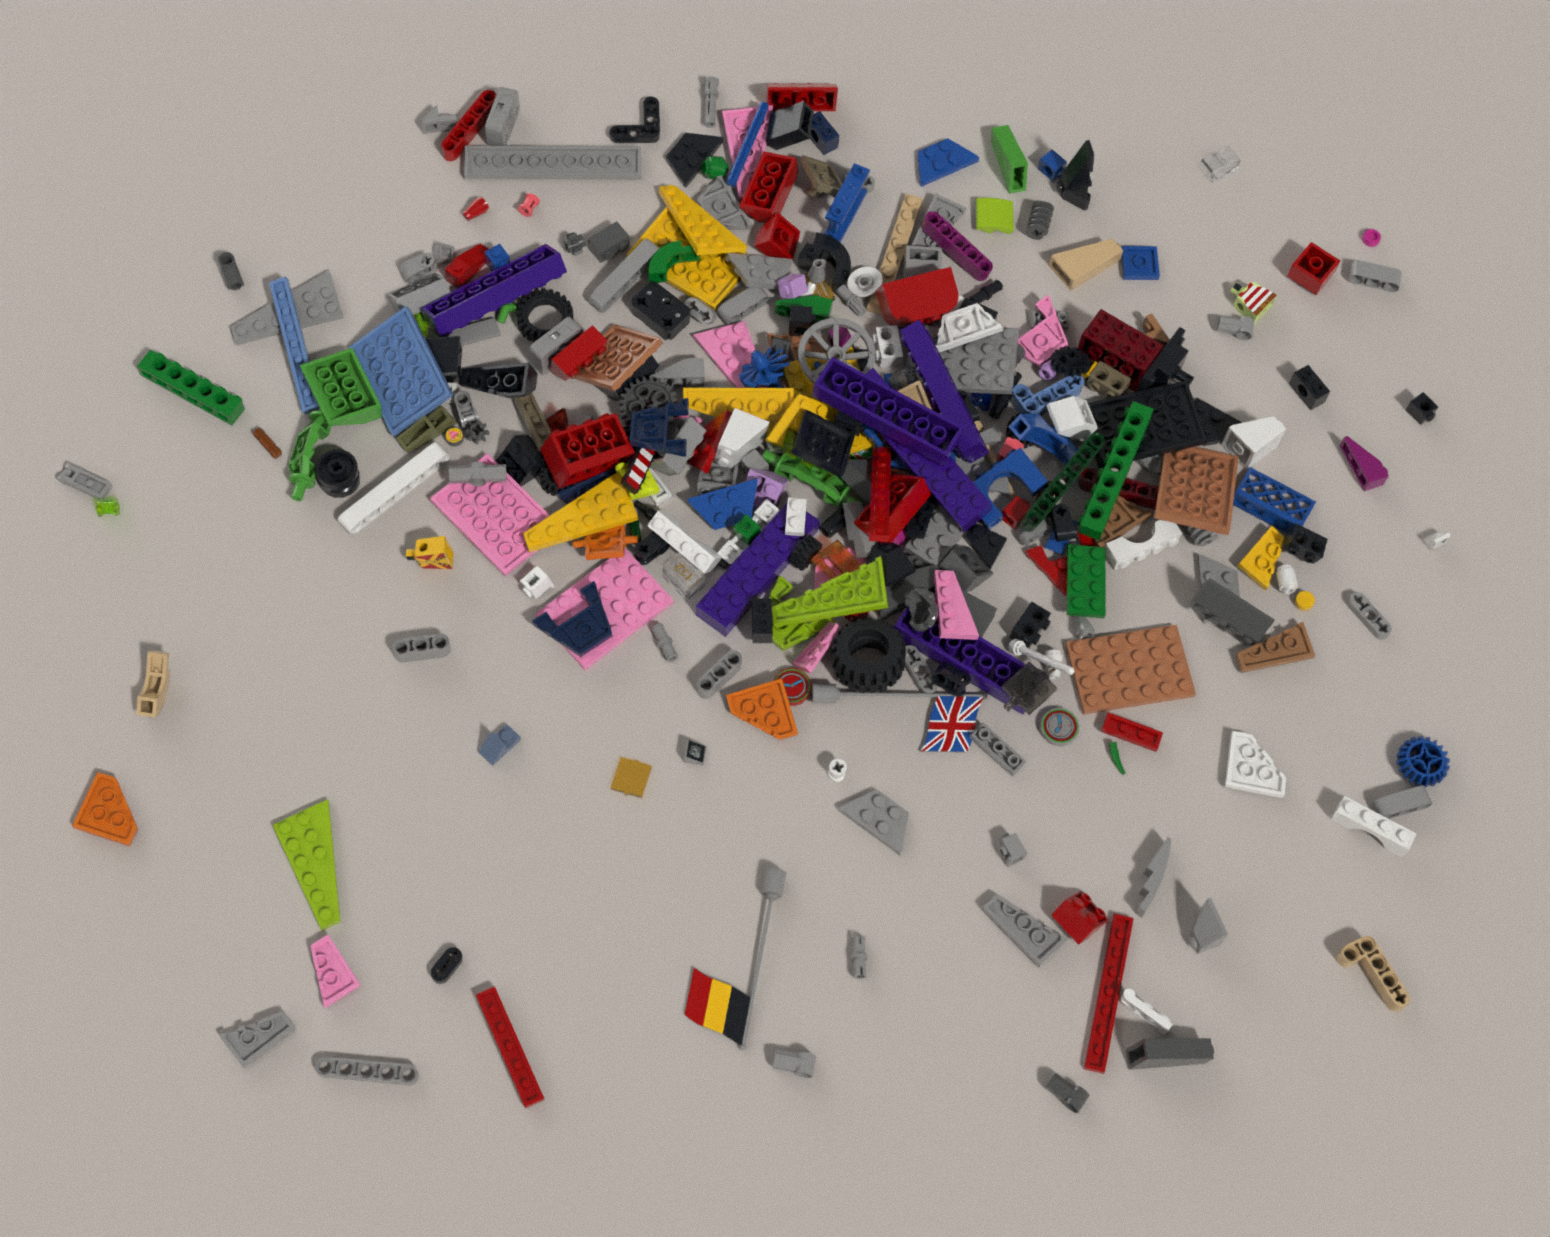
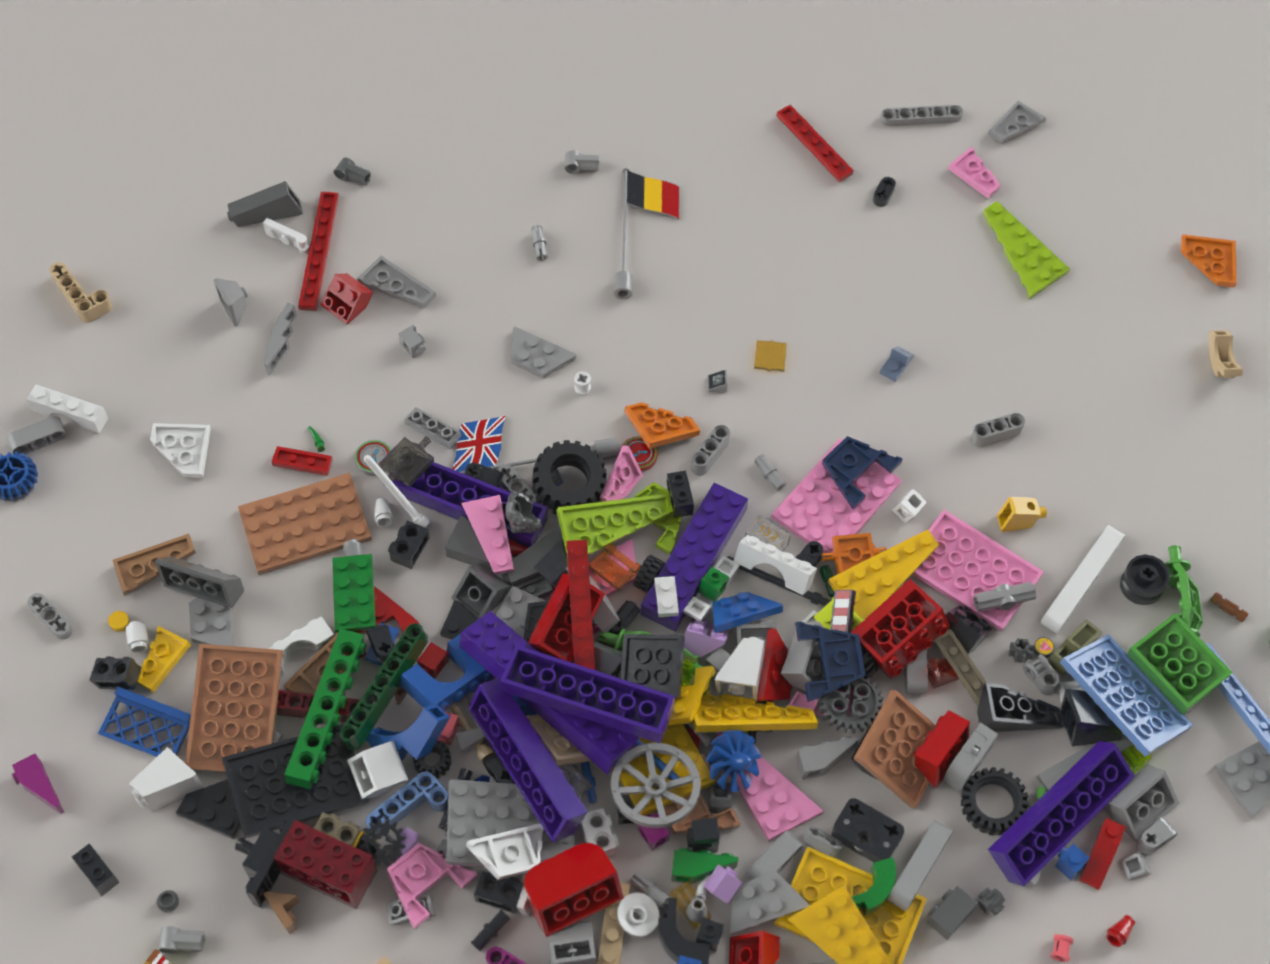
camera: 175 degrees right, 5 degrees down
none -> dark grey plate [157,890,179,912]

